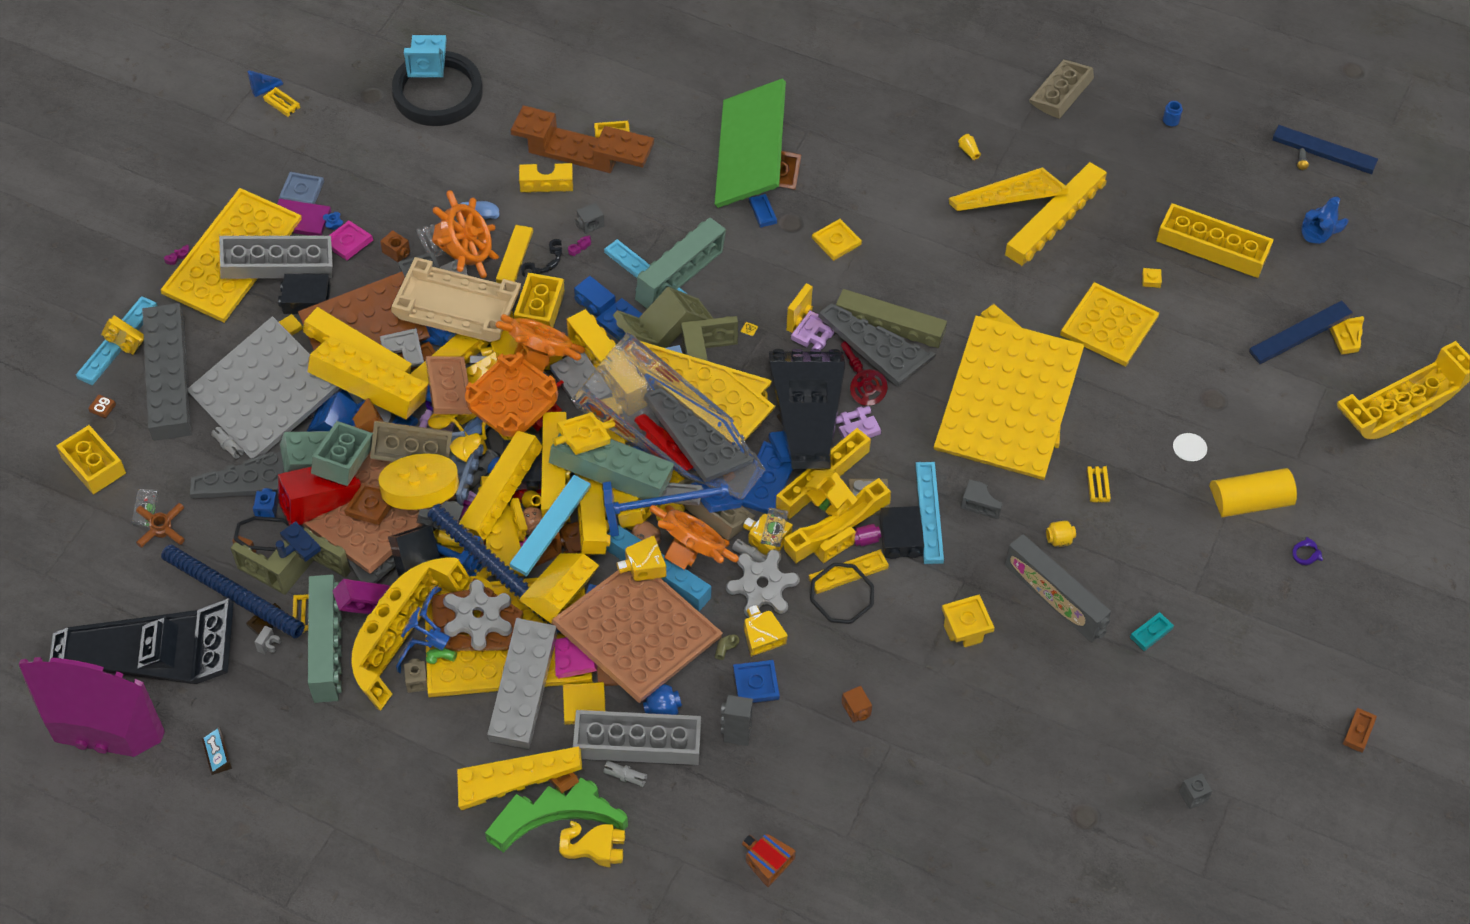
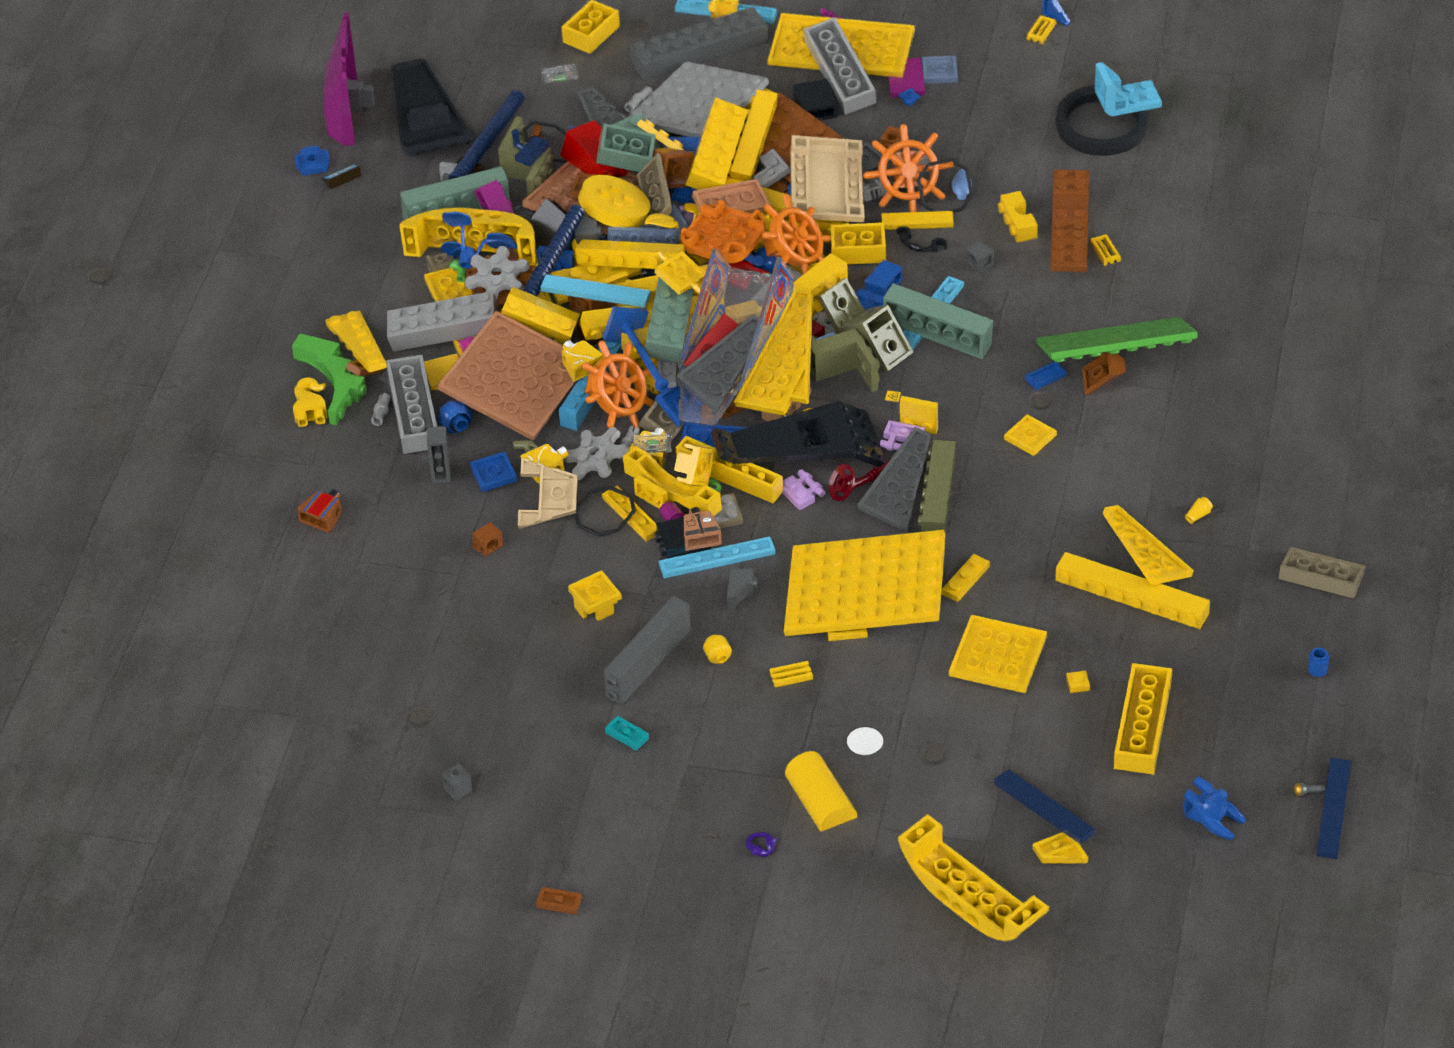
camera: 80 degrees right, 10 degrees down
dark orange tile [88,395,116,418] -> none
dark orange bar [136,503,185,548] -> none
dark pink plate [329,221,373,261] -> none
magenta piece [568,235,591,256] -> none
none -> blue plate [295,146,330,176]
none -> tan wing [518,458,578,529]
none -> yellow plate [637,119,686,151]
none -> nougat torso [684,507,722,551]
none -> black piece [917,158,973,213]

